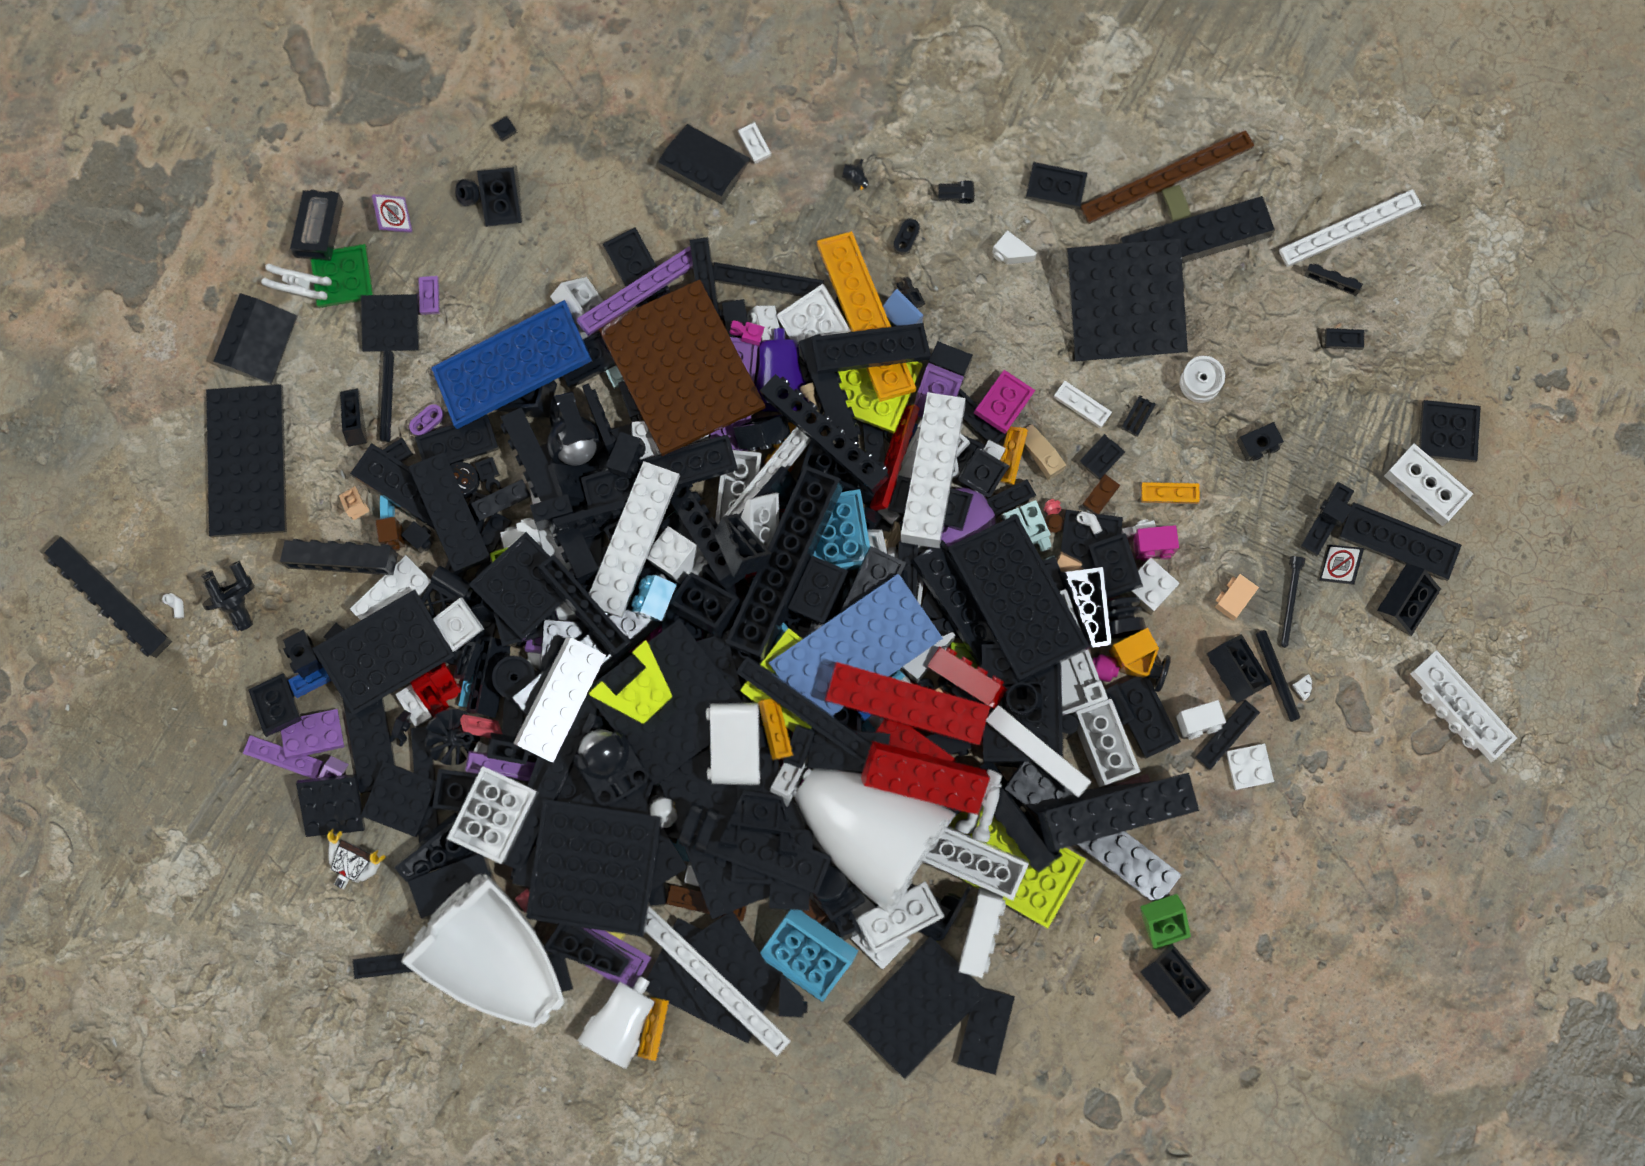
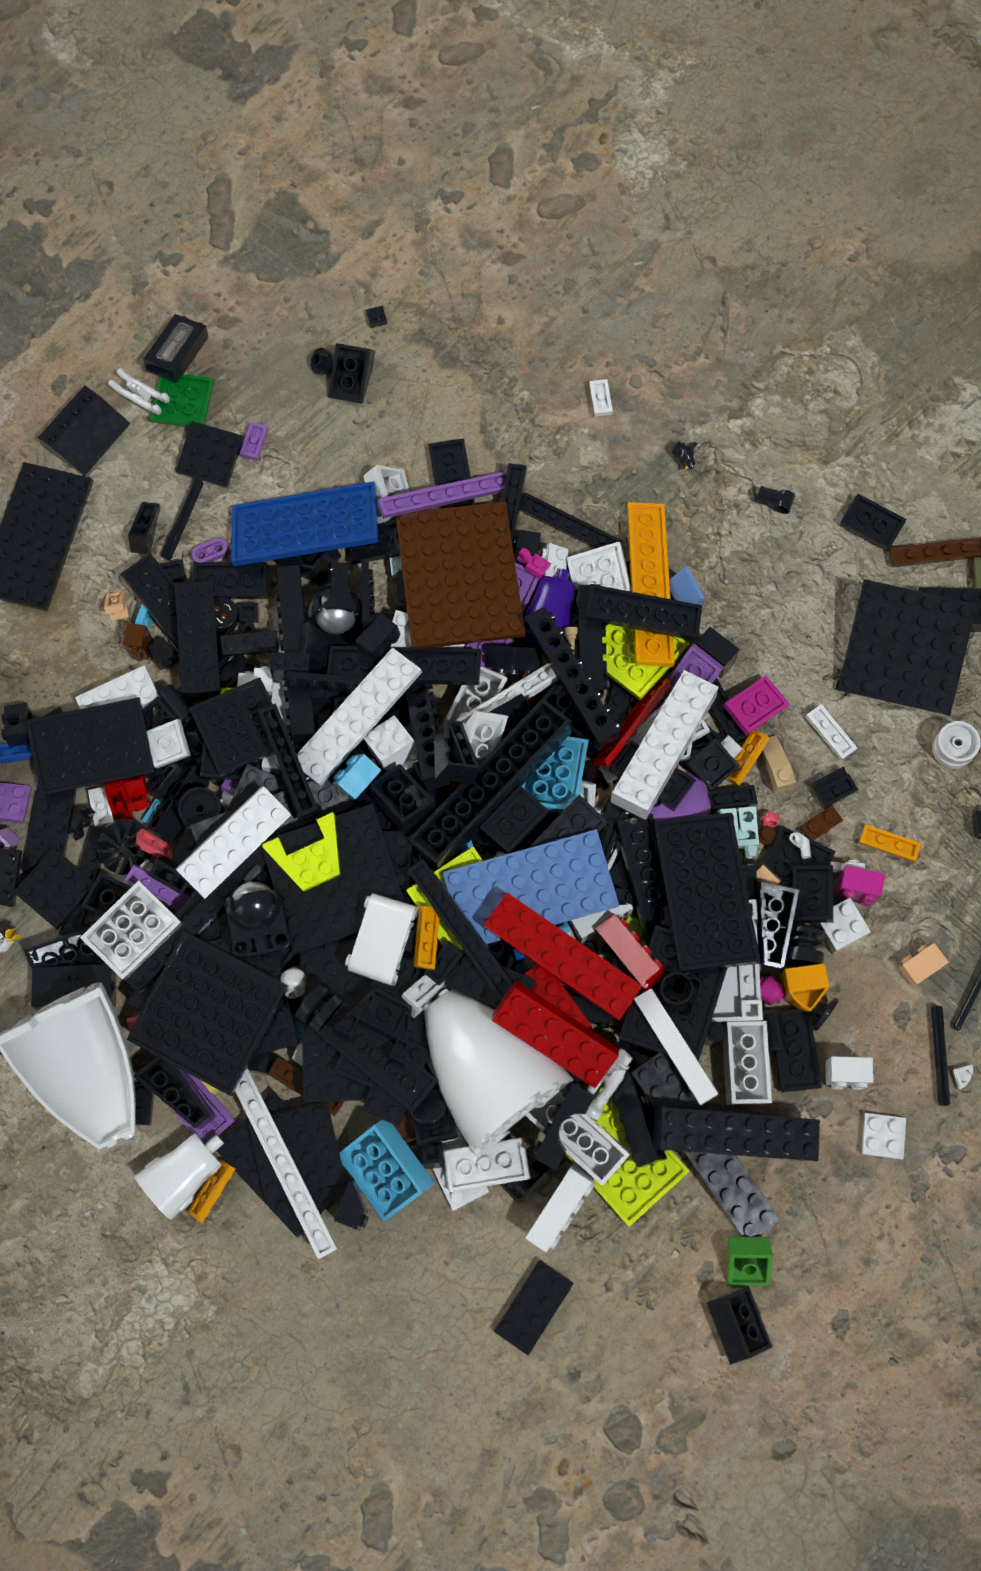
camera: 20 degrees right, 5 degrees down
black brick [280,539,398,575] -> none
piece [372,194,412,233] -> none
black slope [658,124,751,205] -> none
black plate [848,936,988,1080] -> none
black plate [893,219,920,255] -> none
black plate [896,277,926,308] -> none
white slope [992,230,1037,264] -> none
black tile [1121,395,1156,437] -> none
black tile [1195,700,1260,771] -> none
black slope [1207,634,1272,704] -> none
none -> black arch [533,1082,595,1170]

